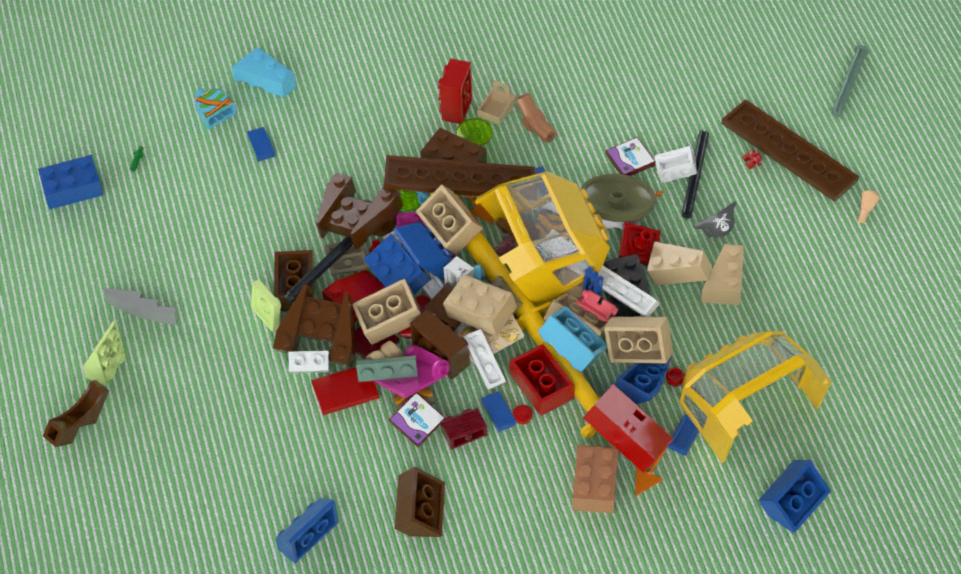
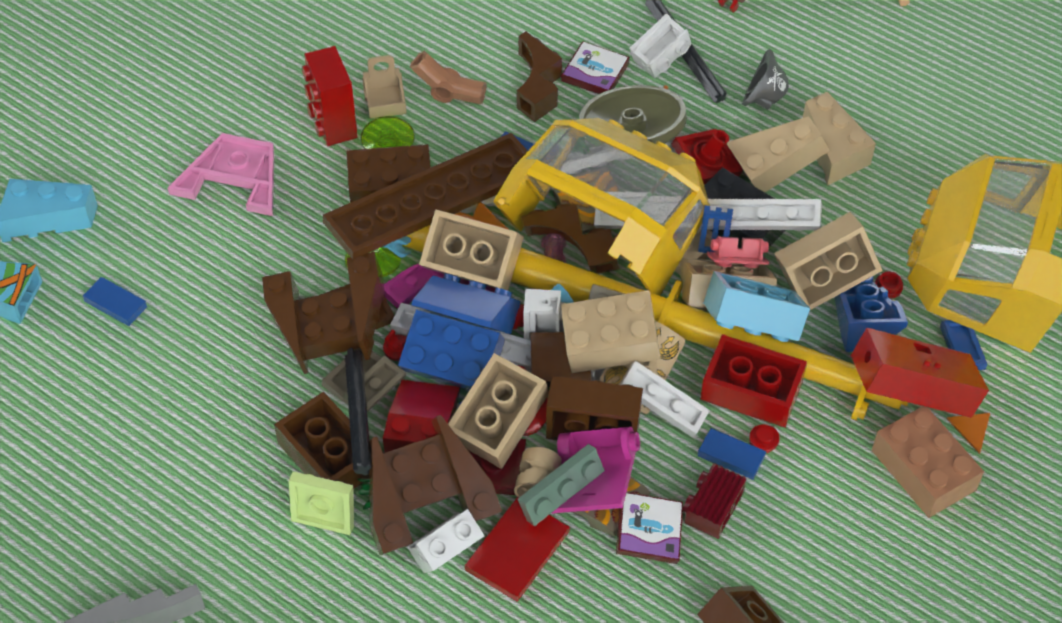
camera: 40 degrees left, 0 degrees up
none -> bright pink wing [168,133,274,216]
none -> reddish brown arch [517,31,562,122]

